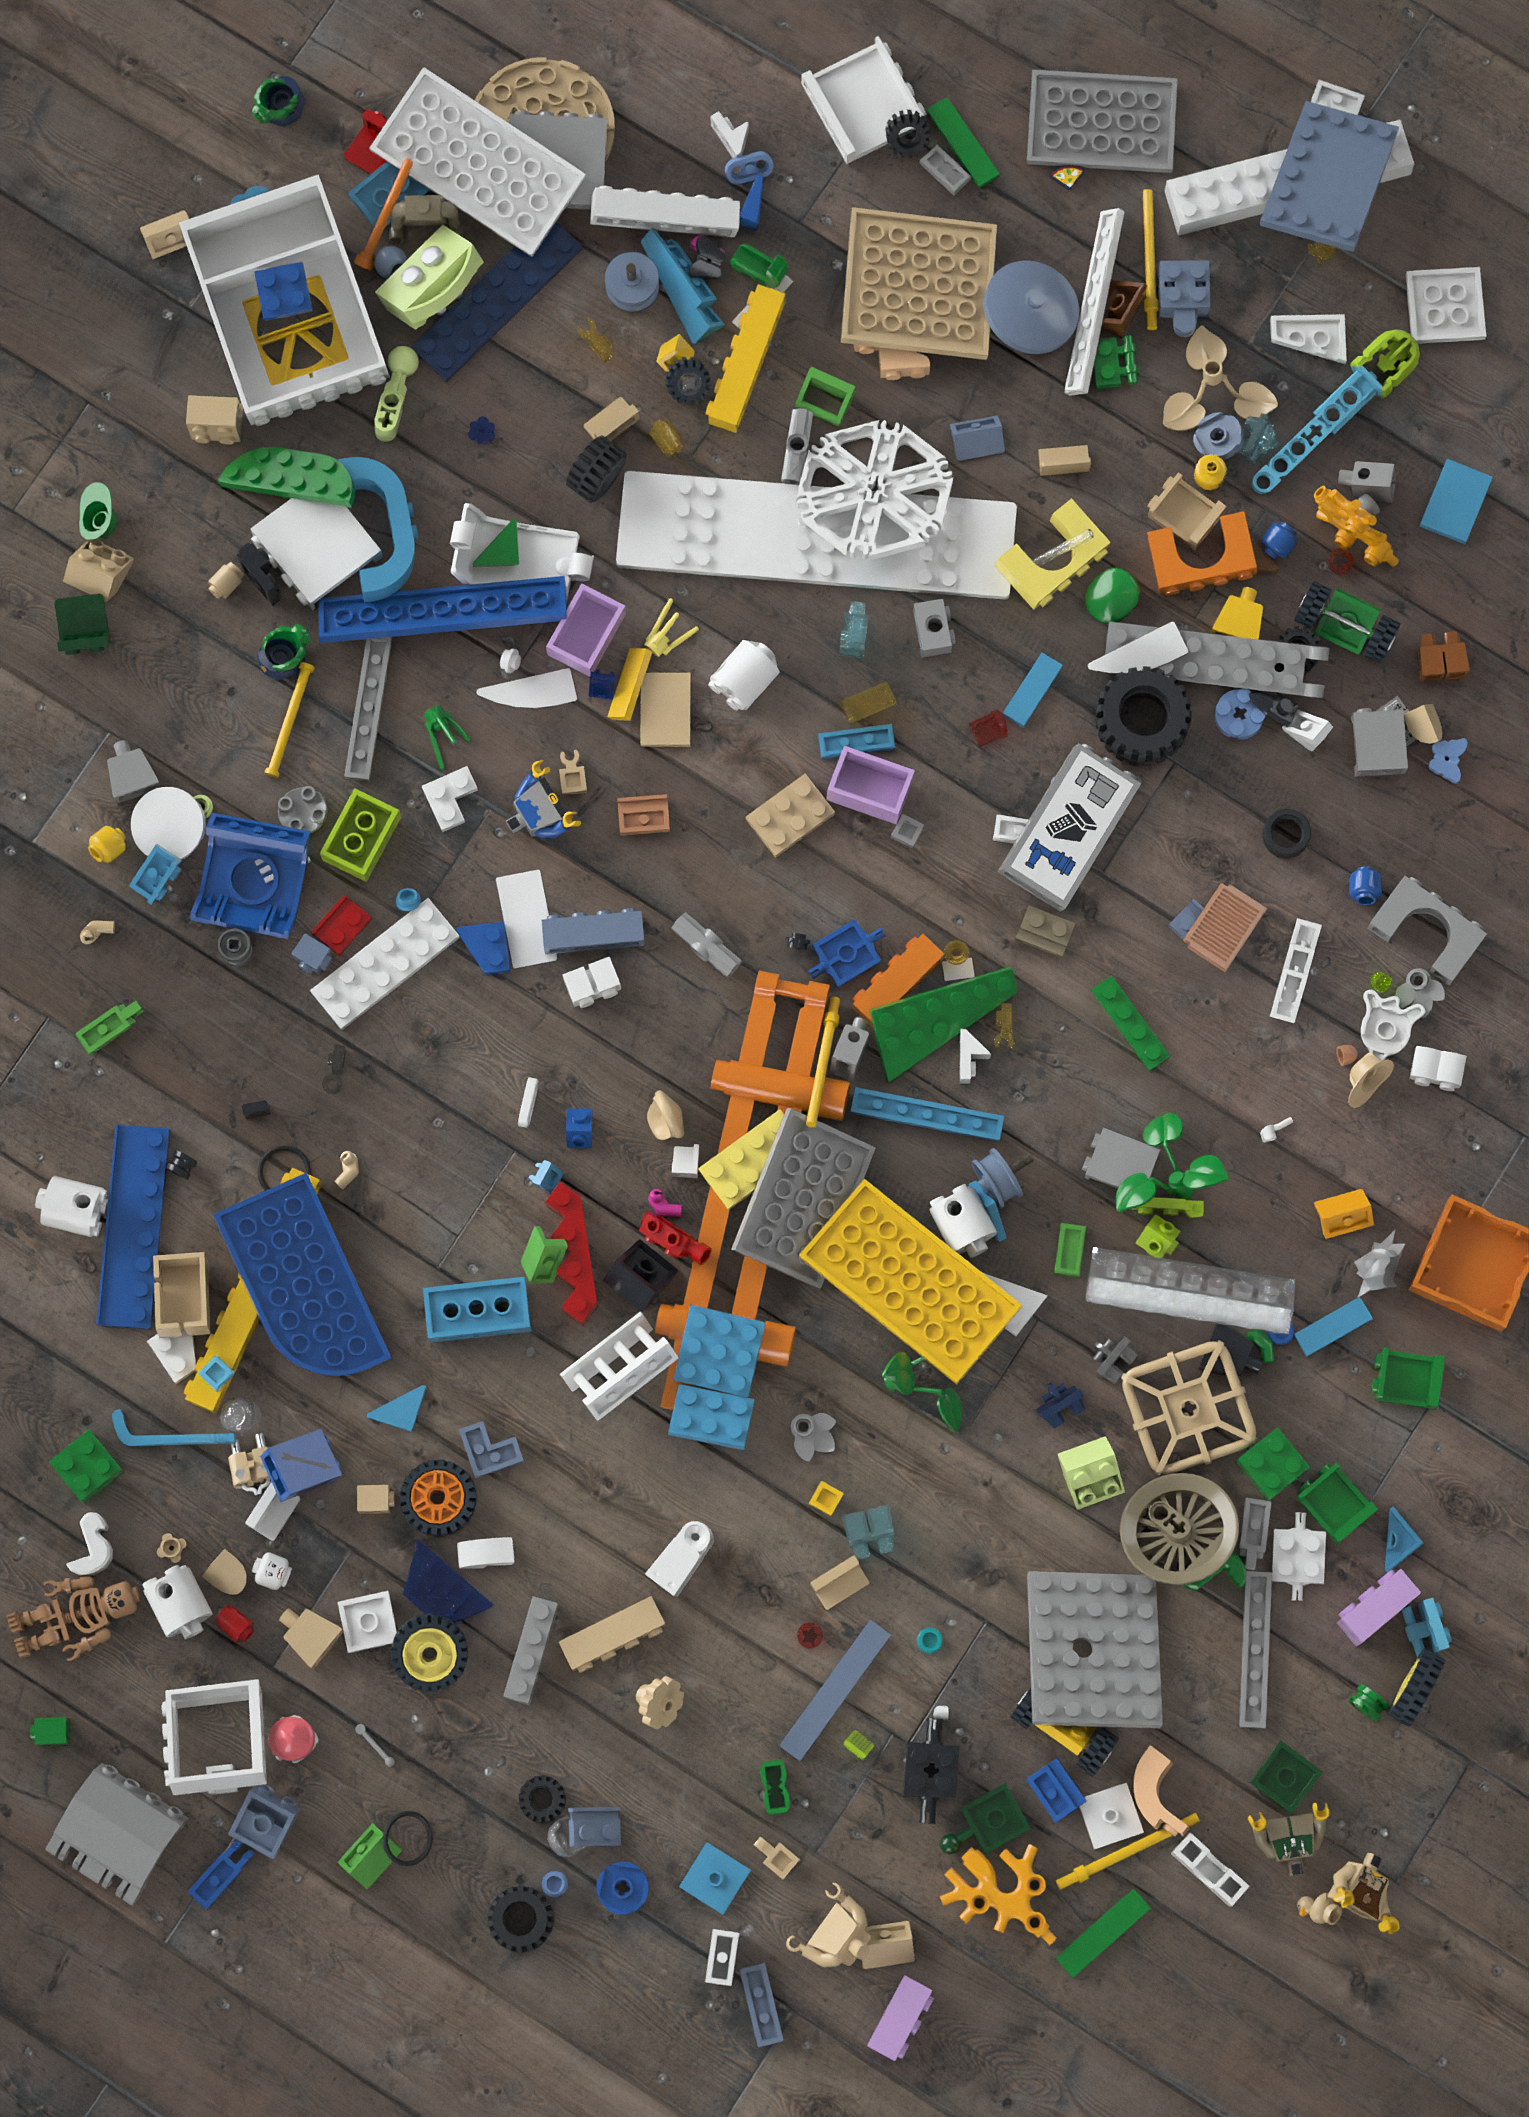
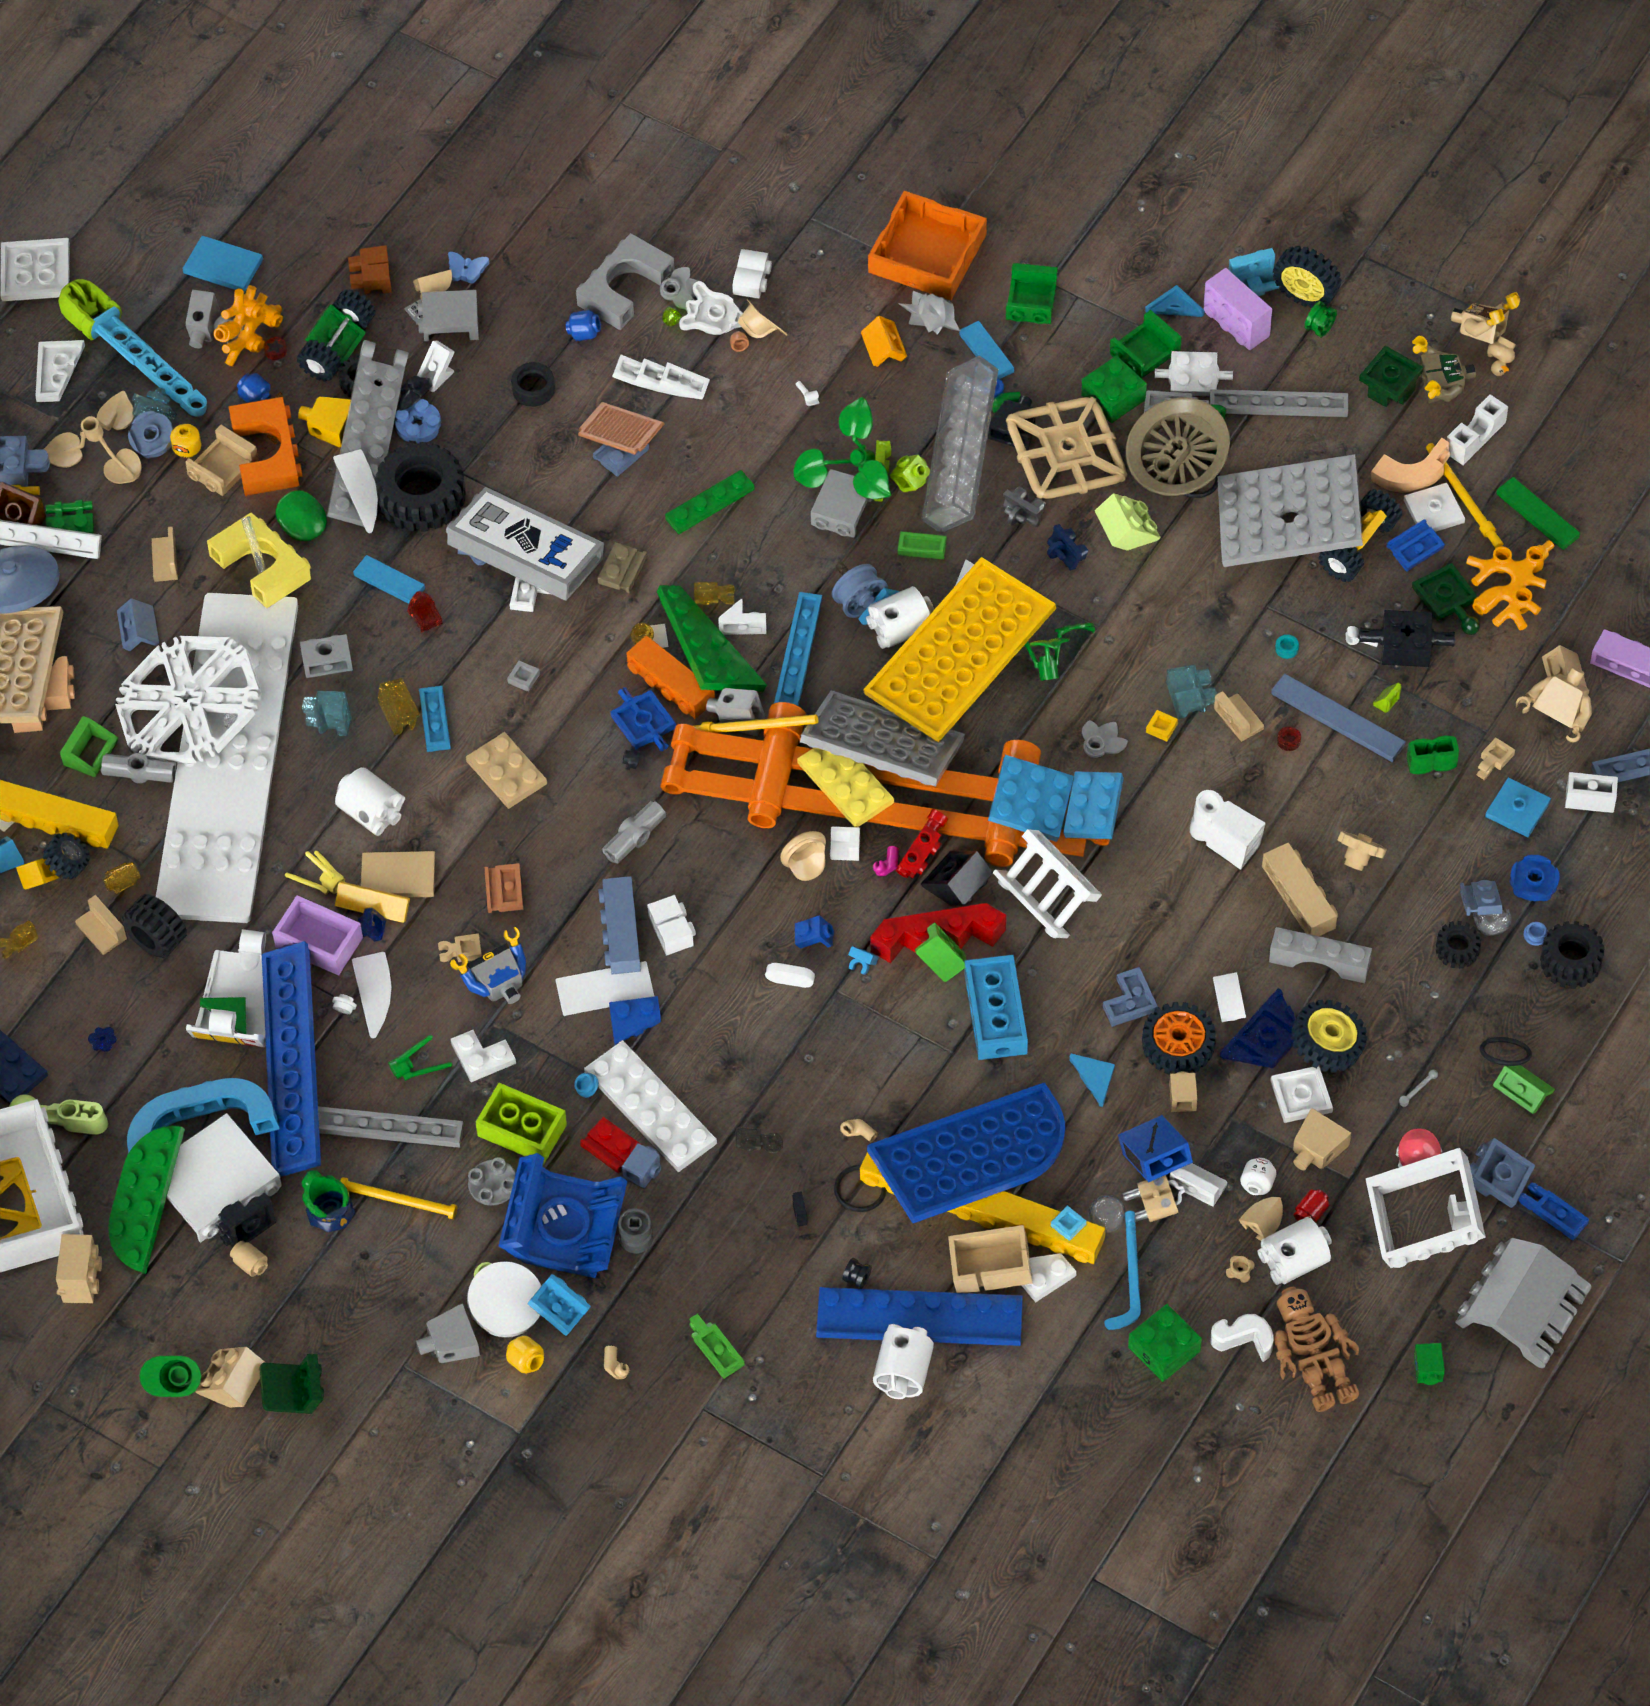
camera: 90 degrees left, 20 degrees down
lavender piece [826,746,915,825] -> none

